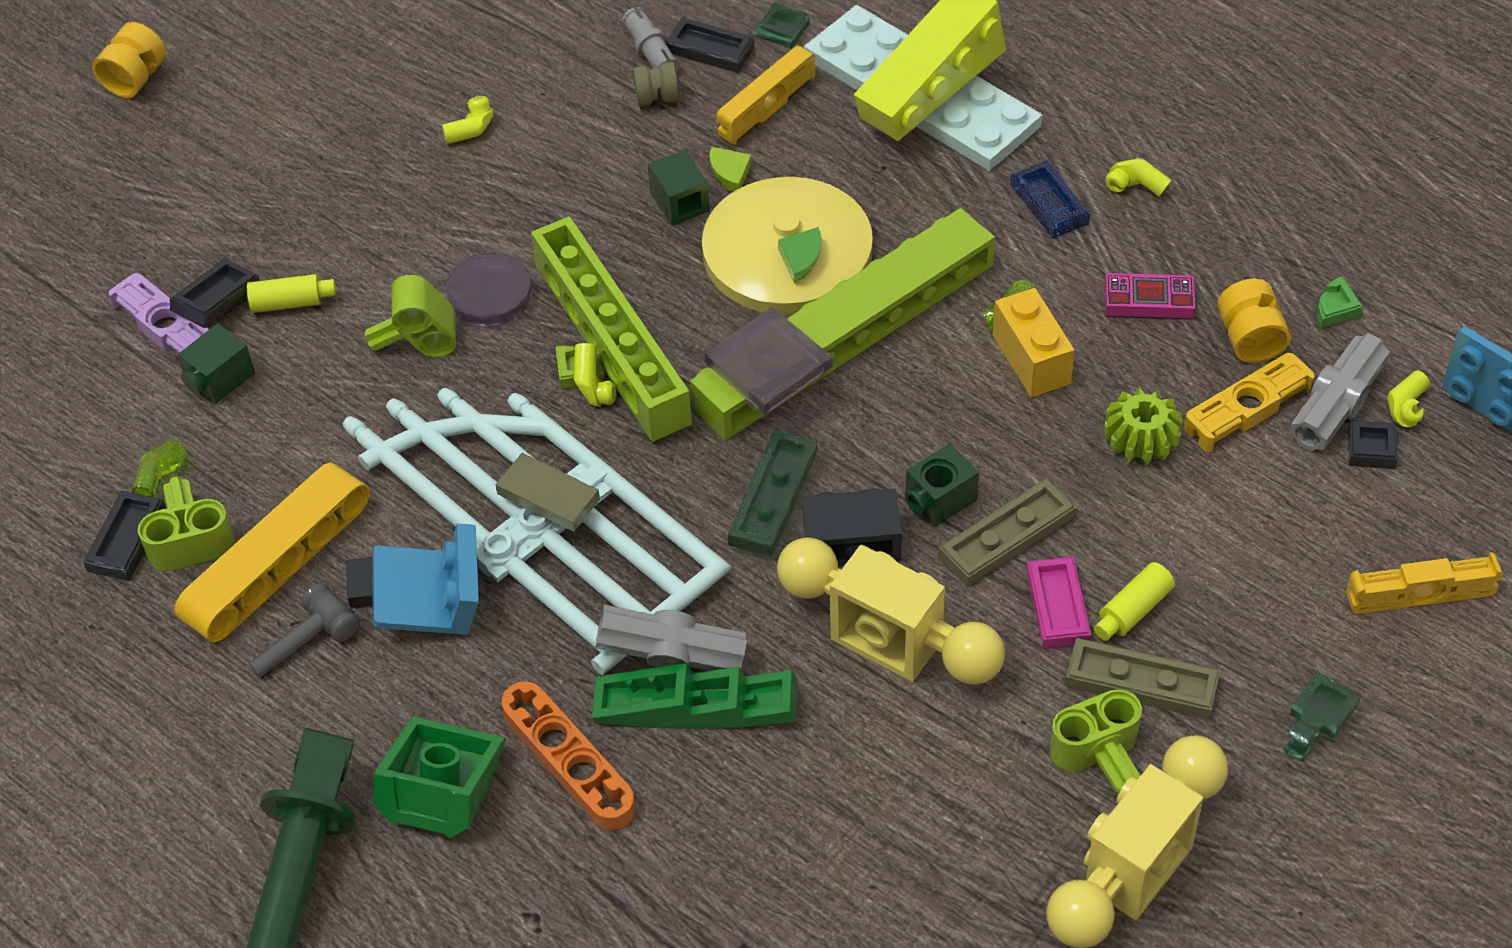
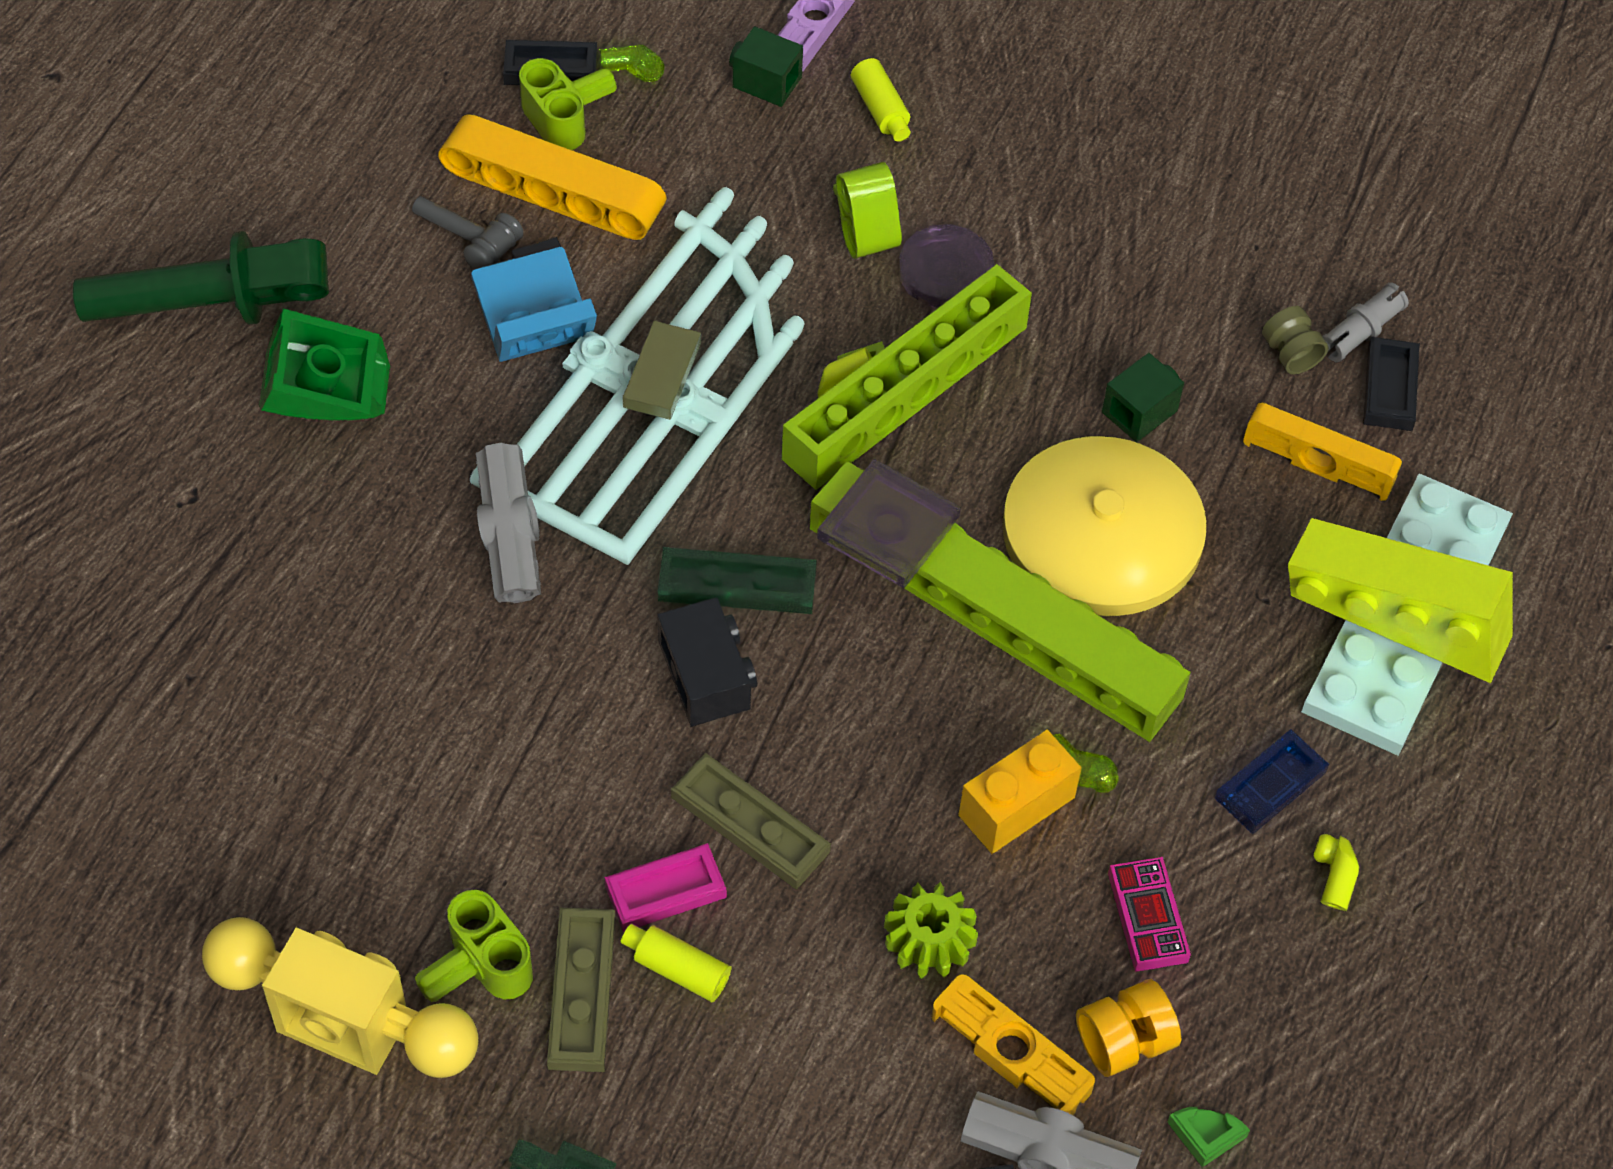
camera: 70 degrees right, 5 degrees up
black tile [170,258,259,328] -> none
neon yellow arm [442,96,494,144] -> none
orange beam [502,681,635,830] -> none
green slope [592,663,798,729] -> none
lime tile [710,147,752,192] -> none
clear green tile [756,2,809,49] -> none
light yellow brick [777,537,1005,685] -> none
bright green tile [778,227,822,282] -> none
dark green brick [904,444,979,527] -> none

